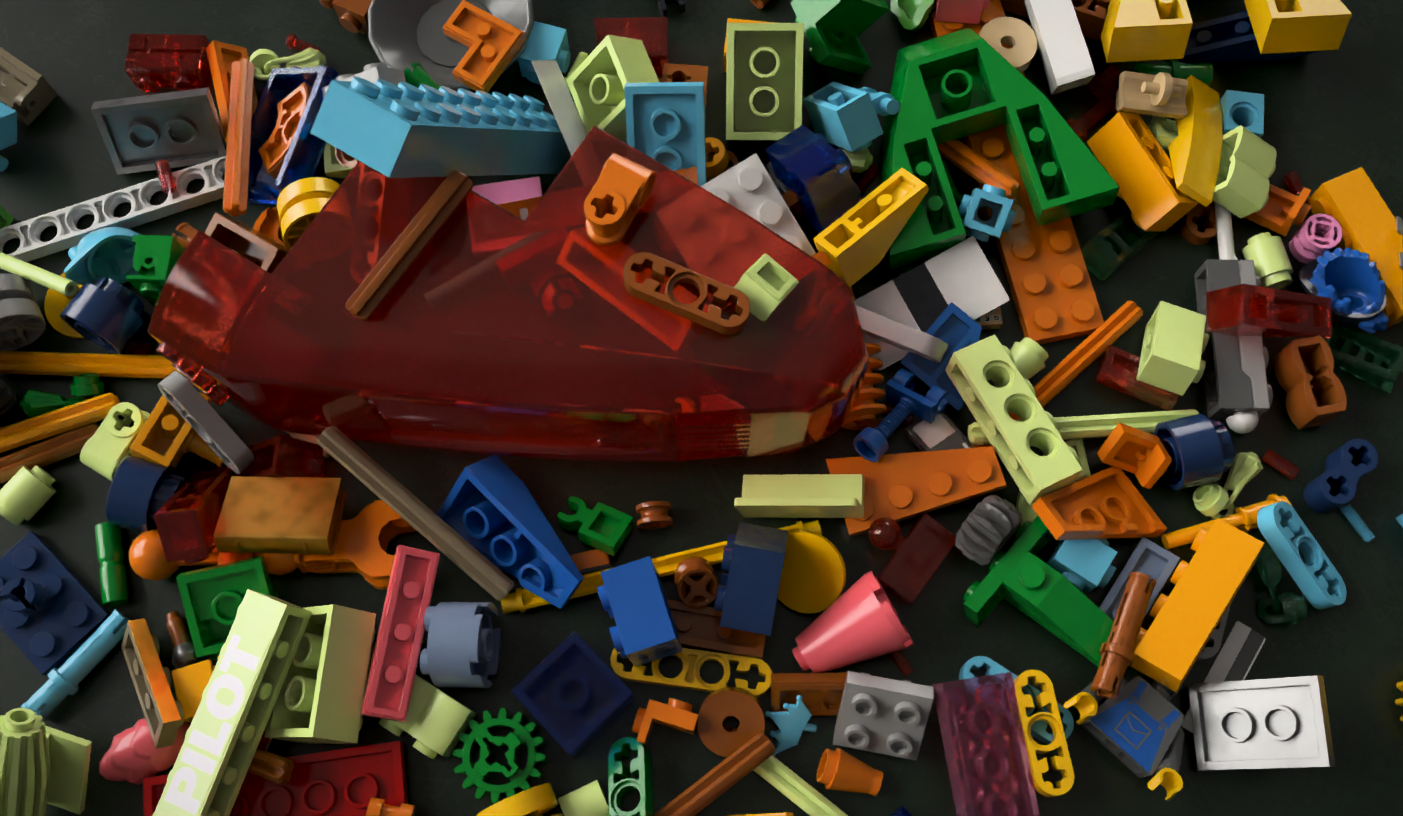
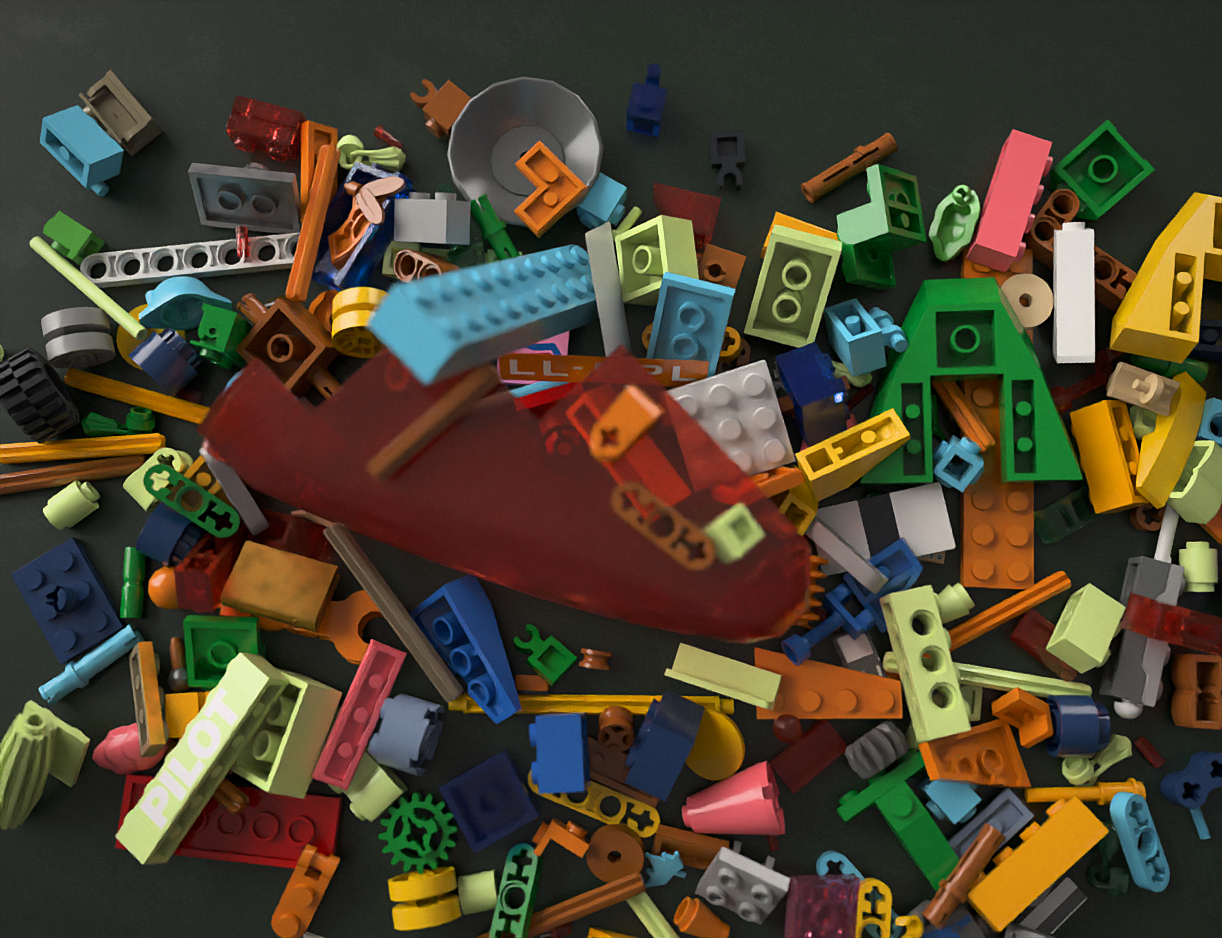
camera: 15 degrees right, 10 degrees up
none -> green beam [143,464,240,538]
none -> piece [344,176,405,226]

